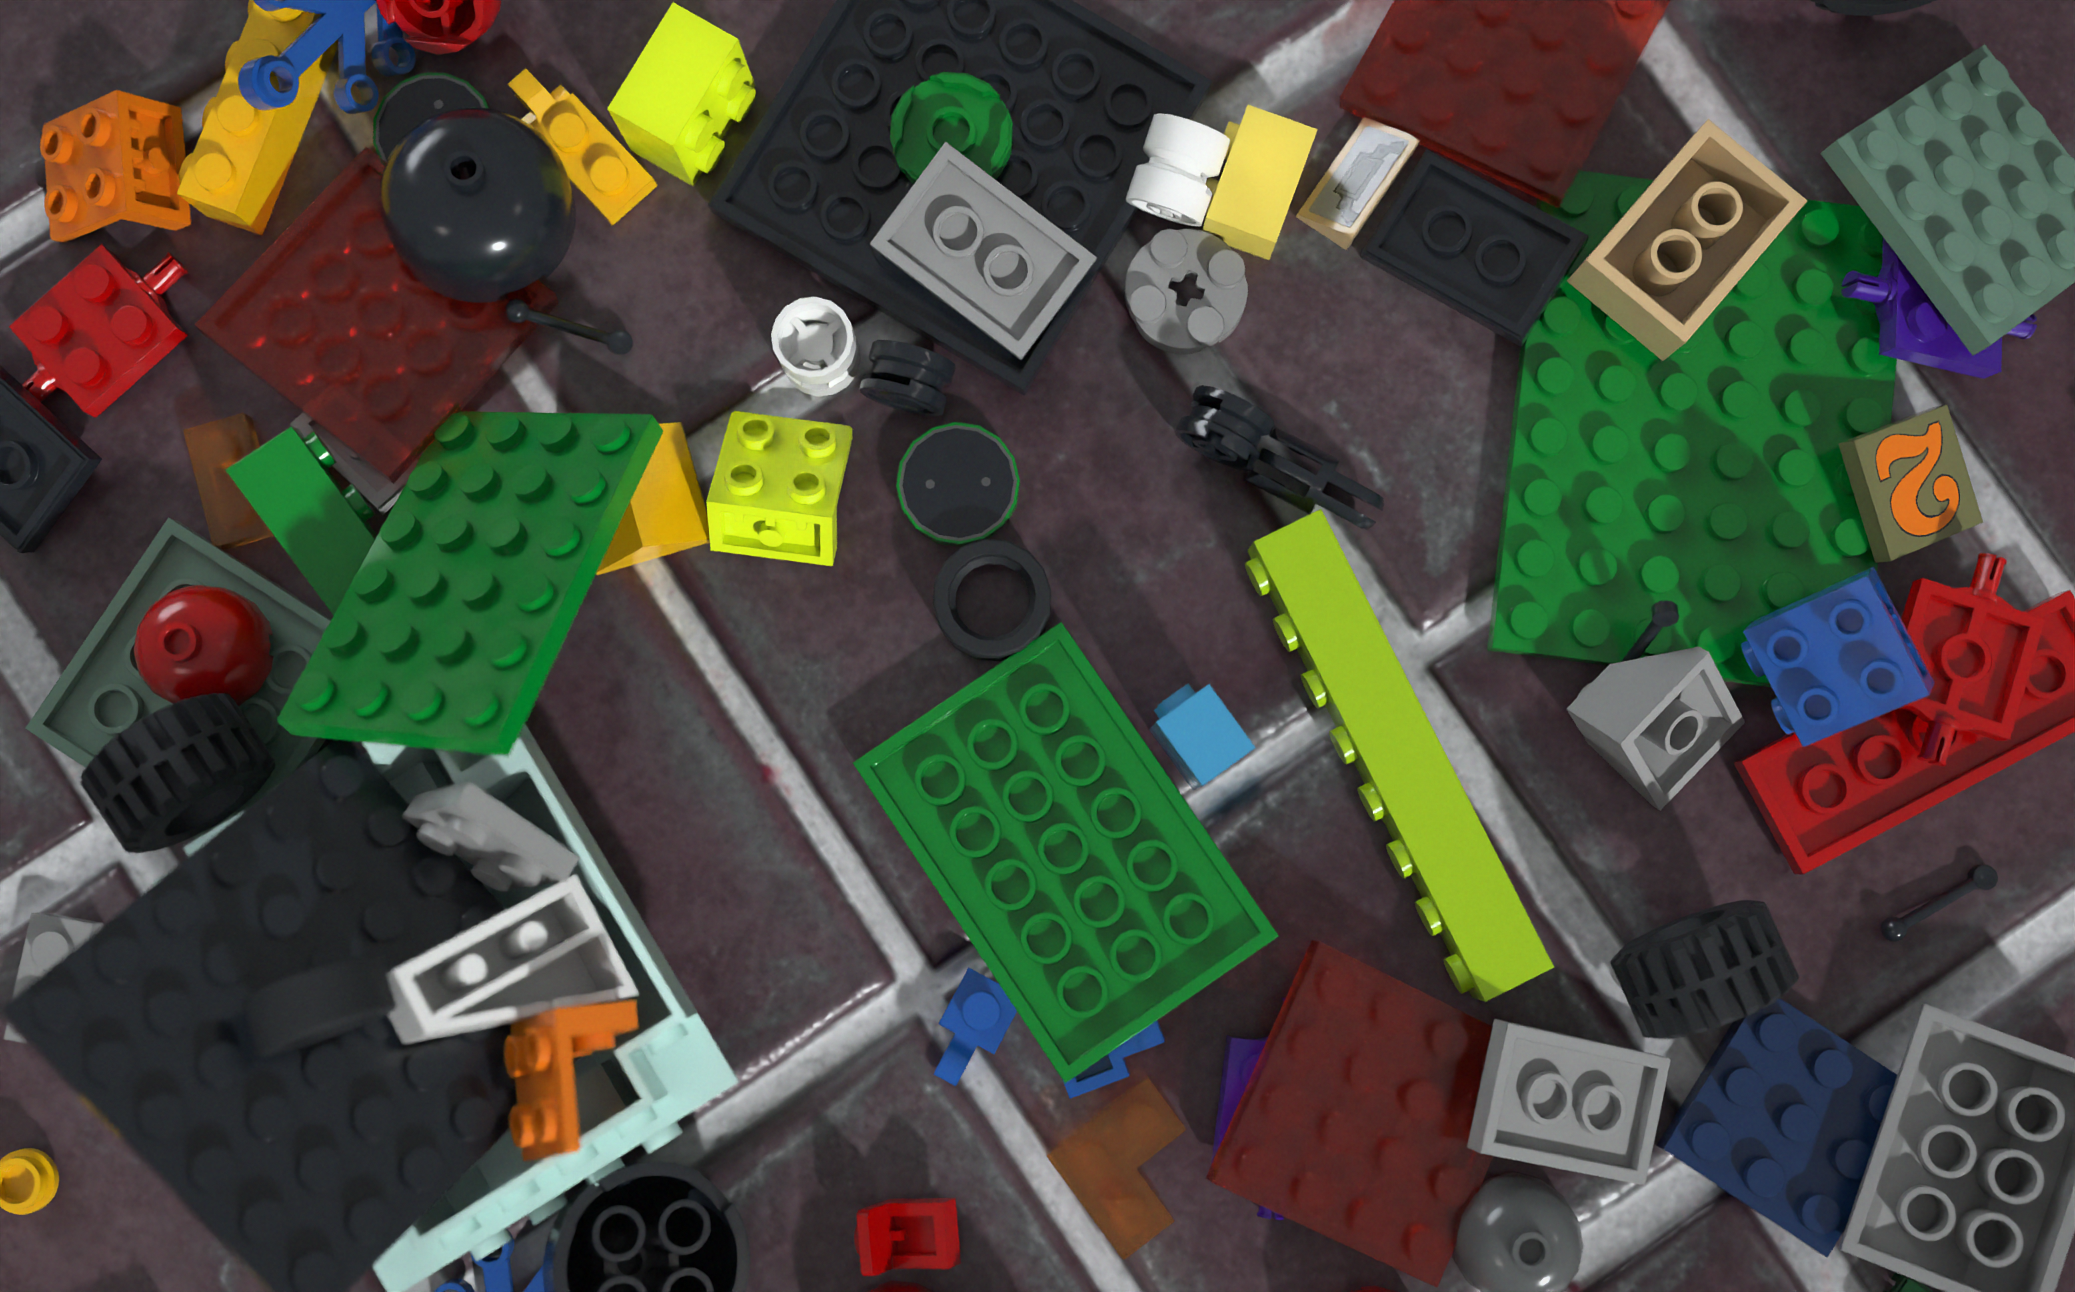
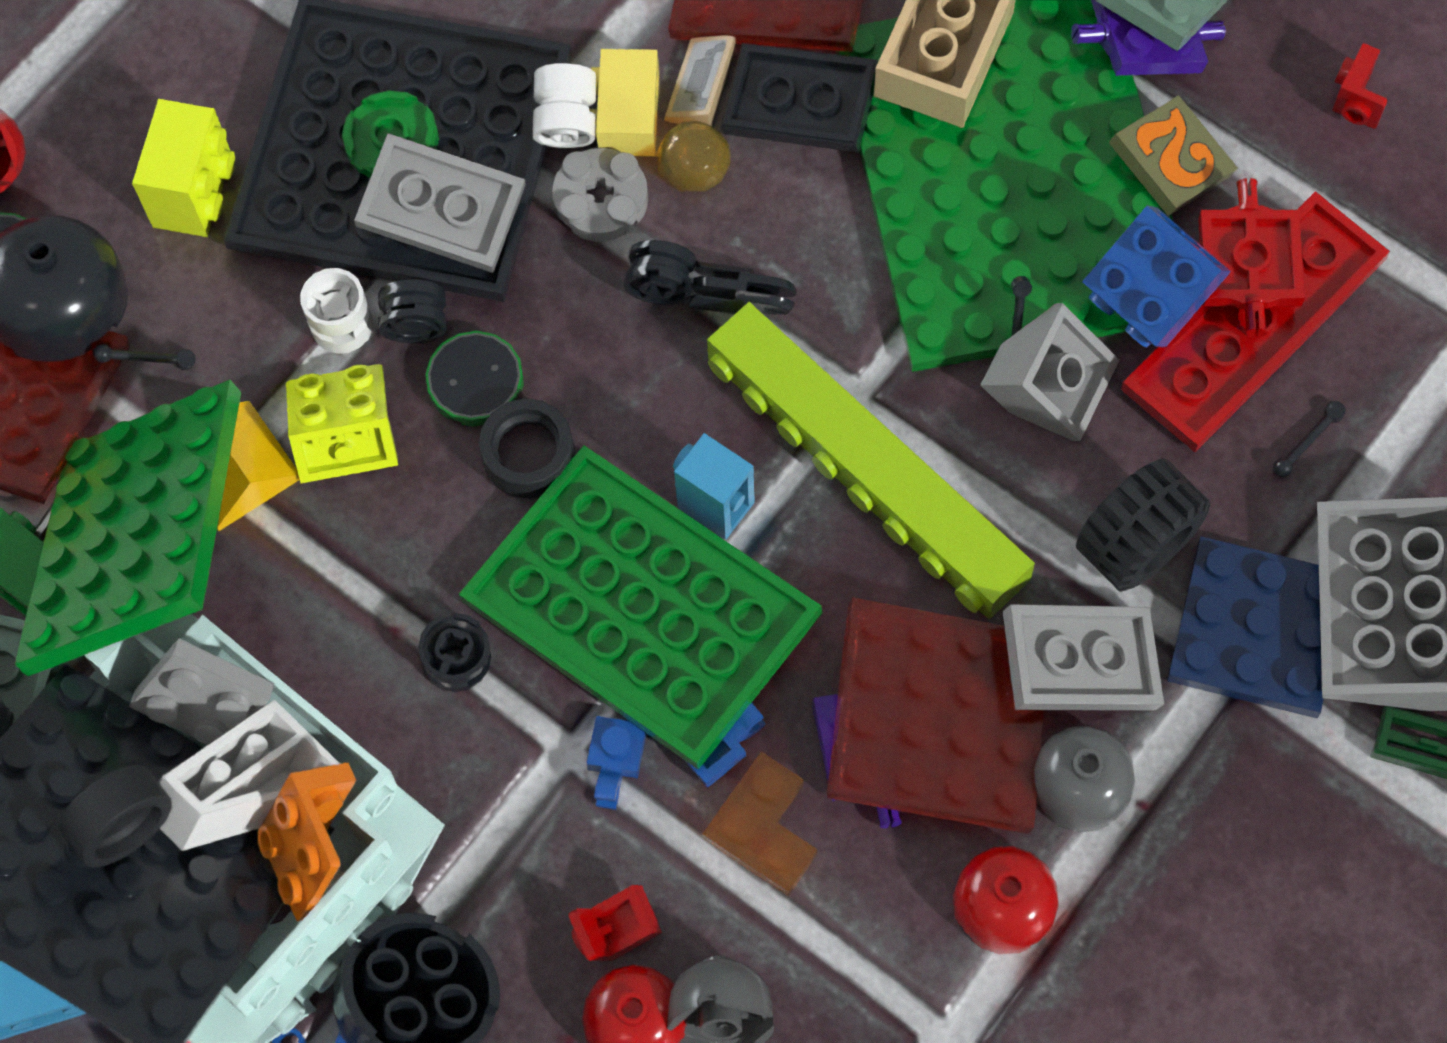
camera: 15 degrees left, 15 degrees down
yellow hinge [508,68,657,226] -> none
none -> black wheel [418,613,492,692]
none -> clear yellow hair [656,120,731,192]

